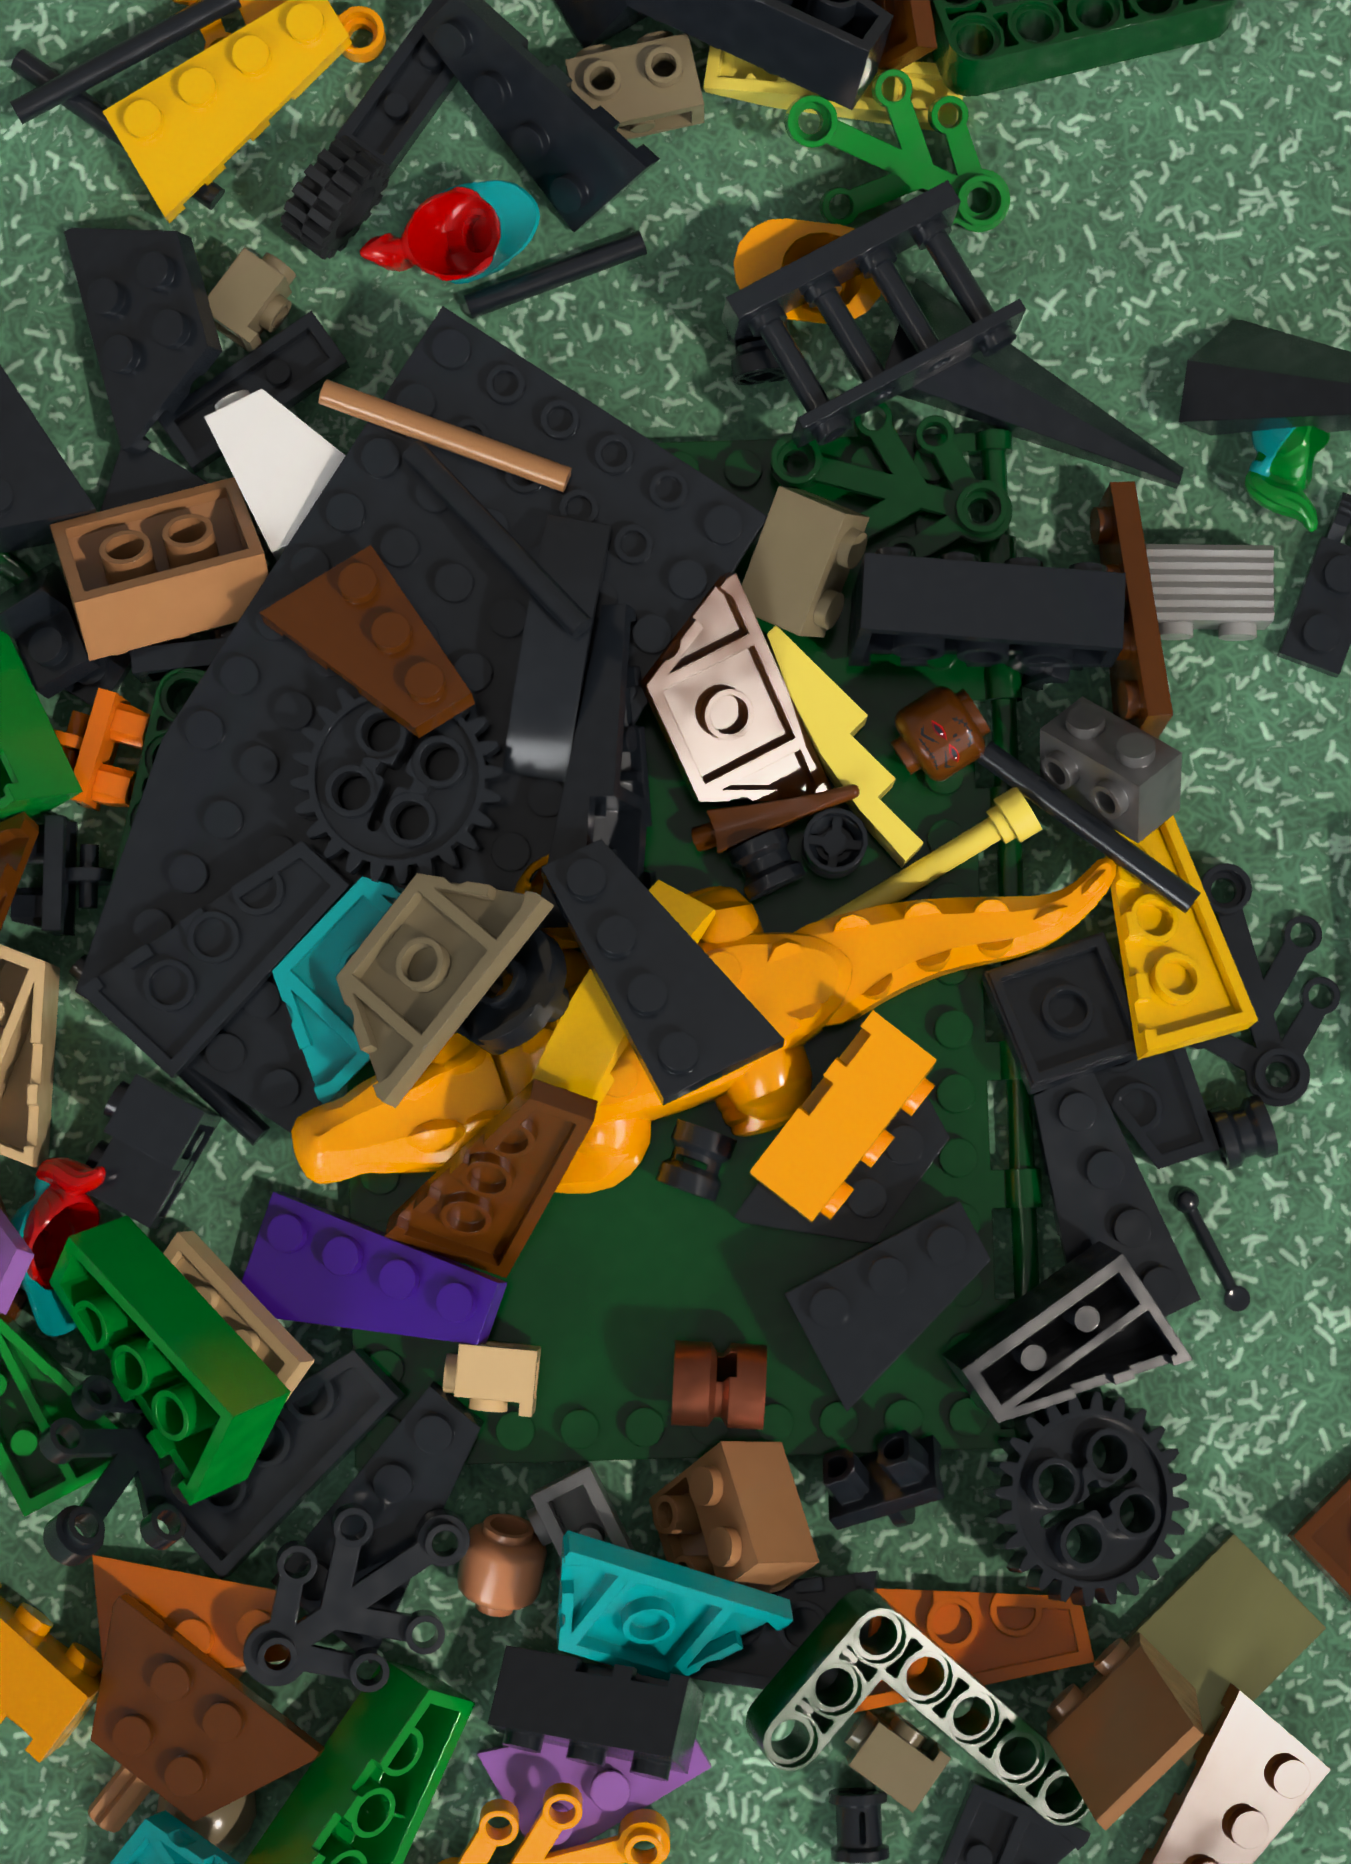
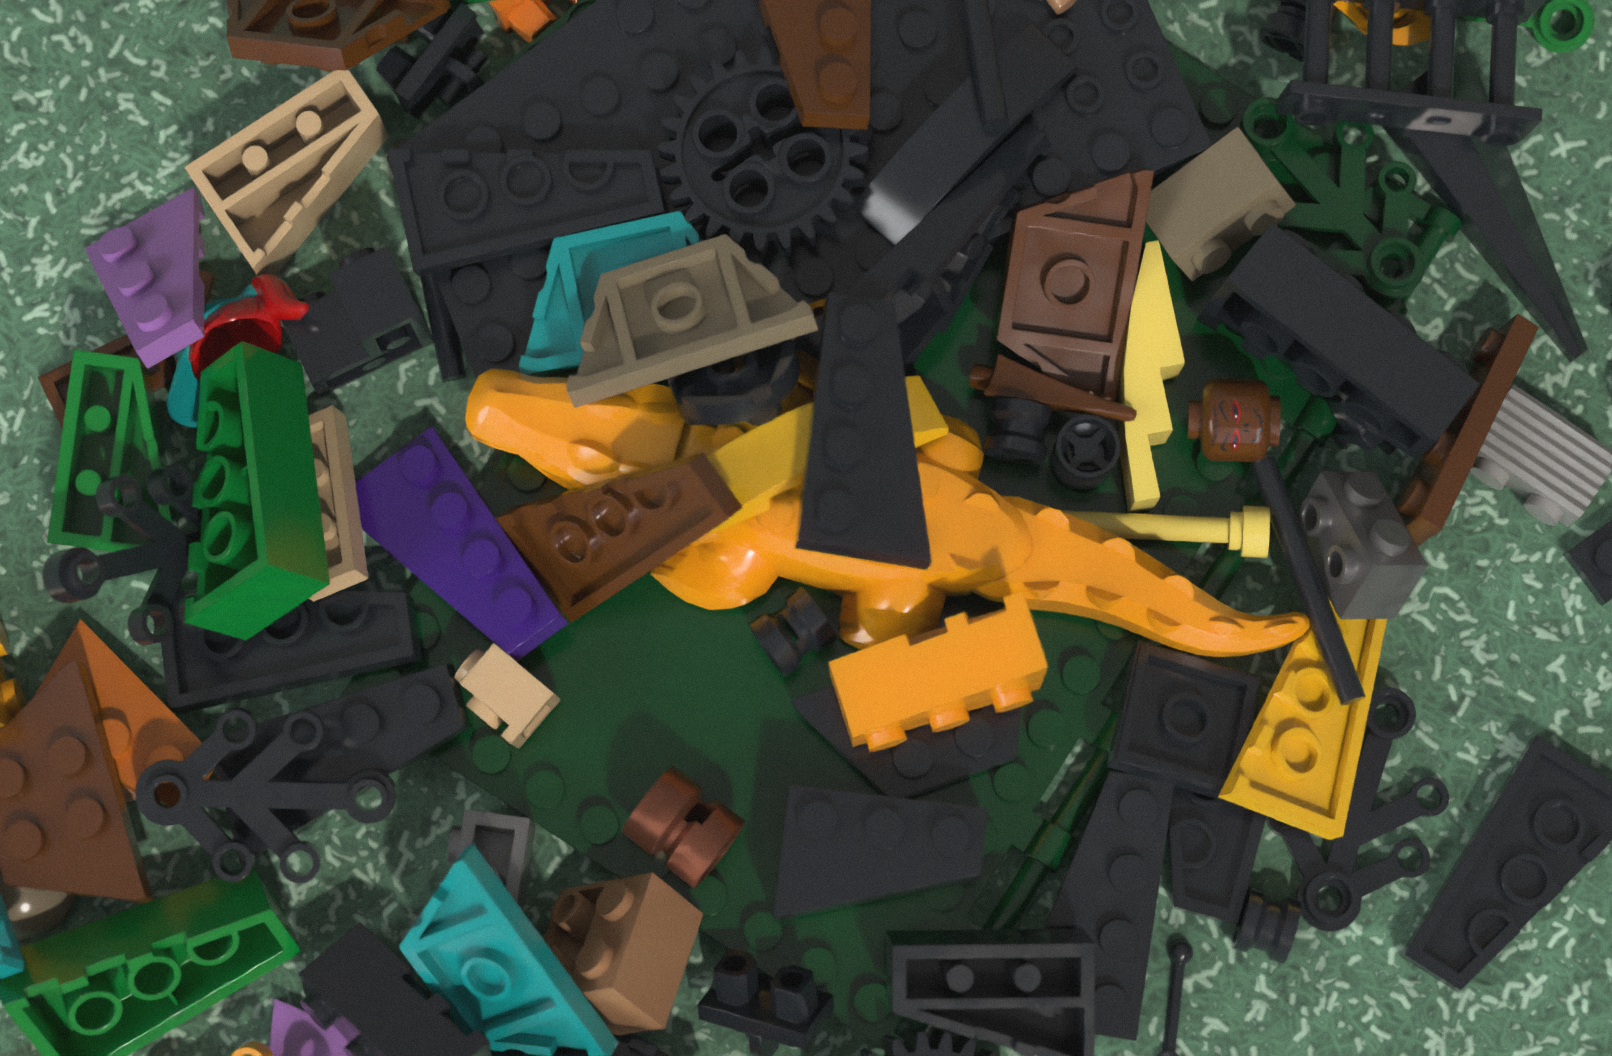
camera: 30 degrees right, 5 degrees down
nougat head [457,1514,547,1617] -> none

